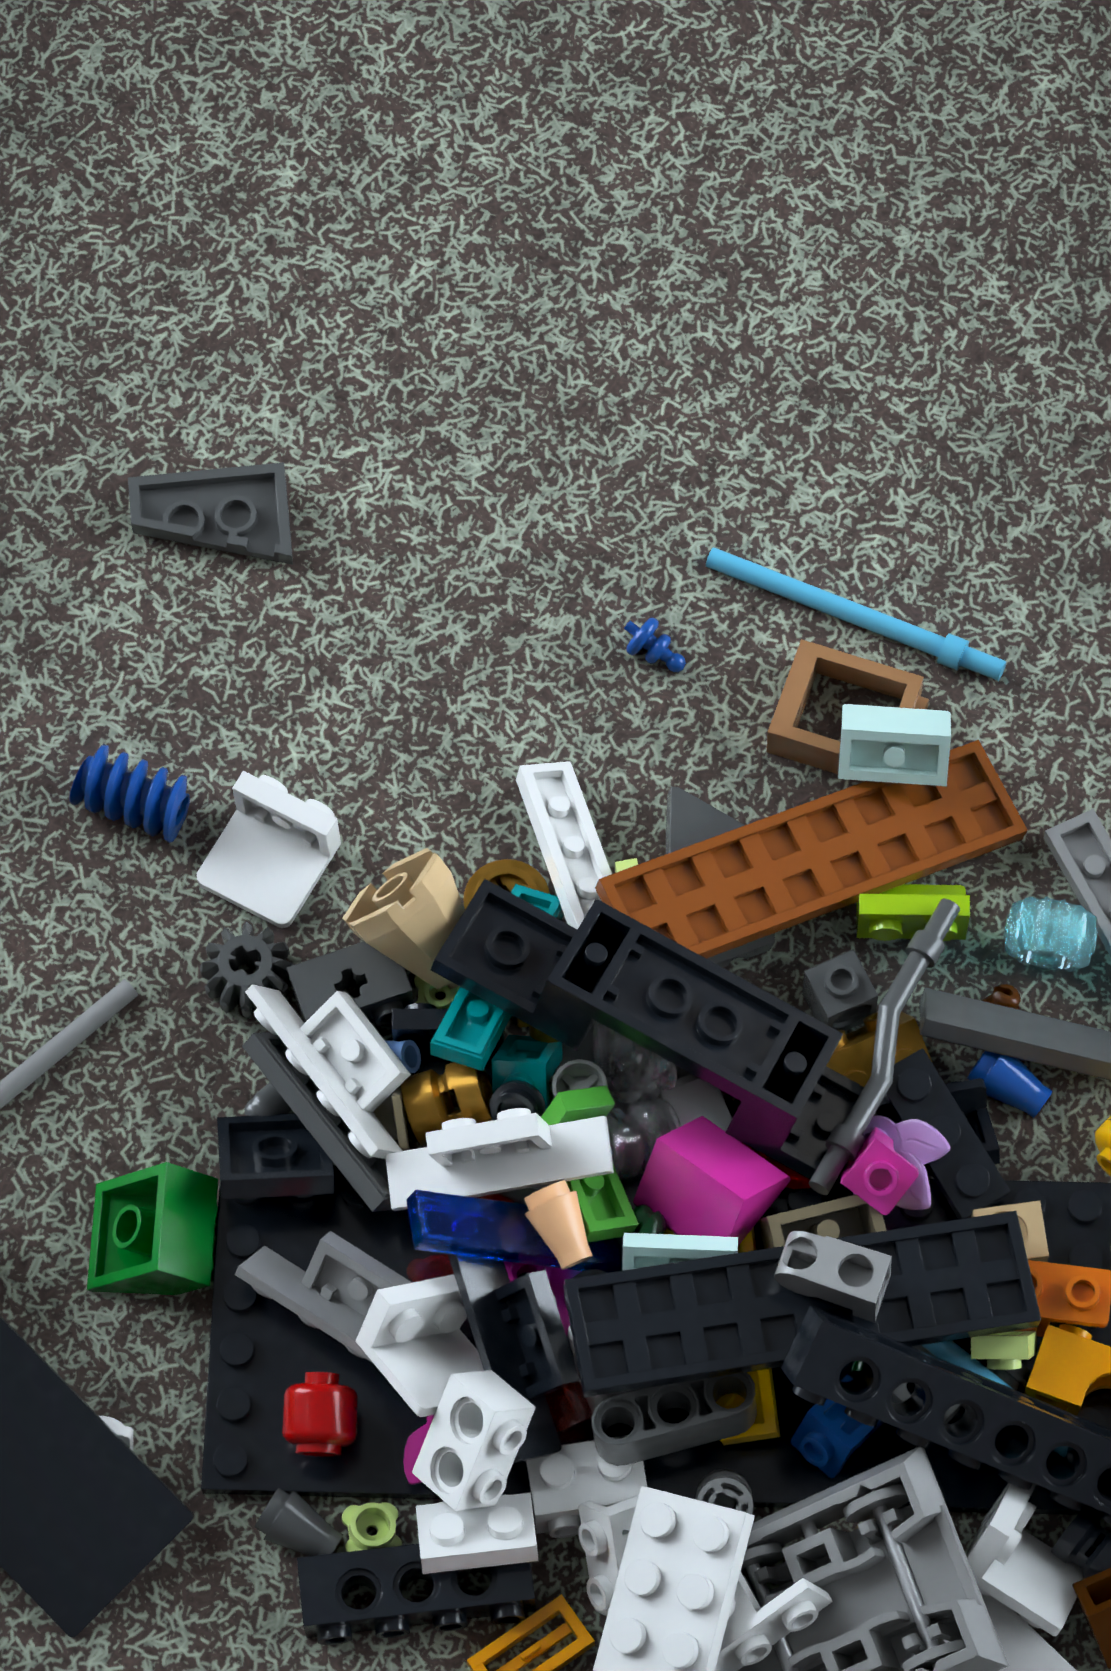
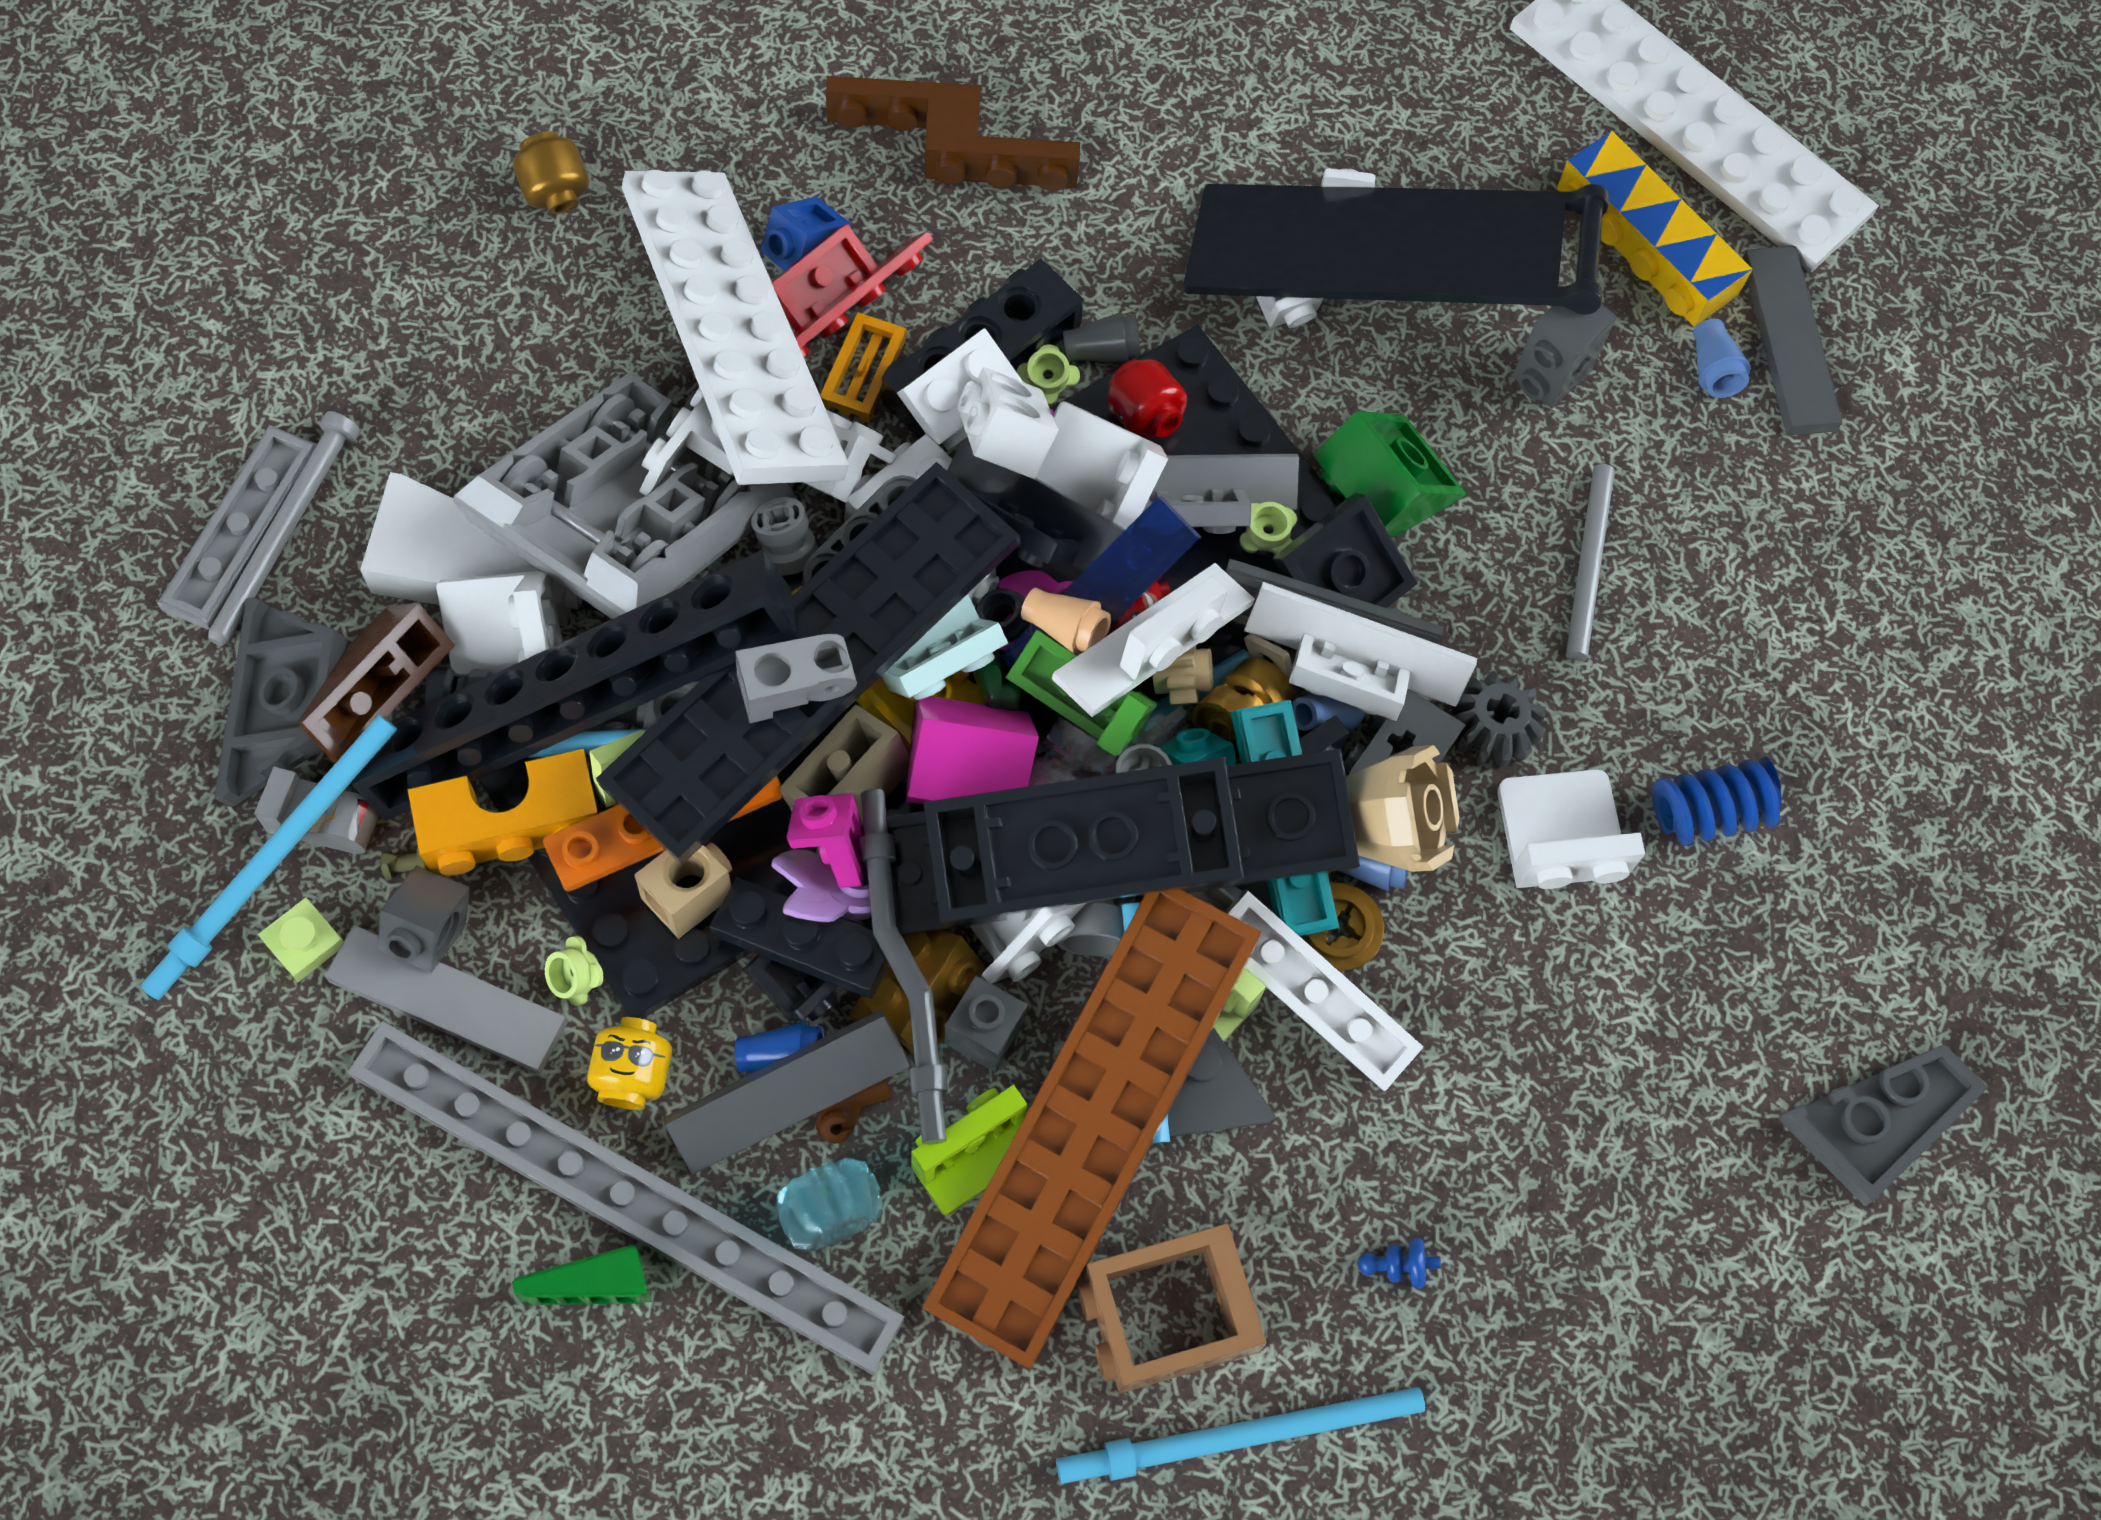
camera: 135 degrees right, 0 degrees up
black plate [489,1080,546,1120] -> none
light aqua panel [838,704,951,786] -> none
none -> yellowish green plate [1240,502,1297,555]

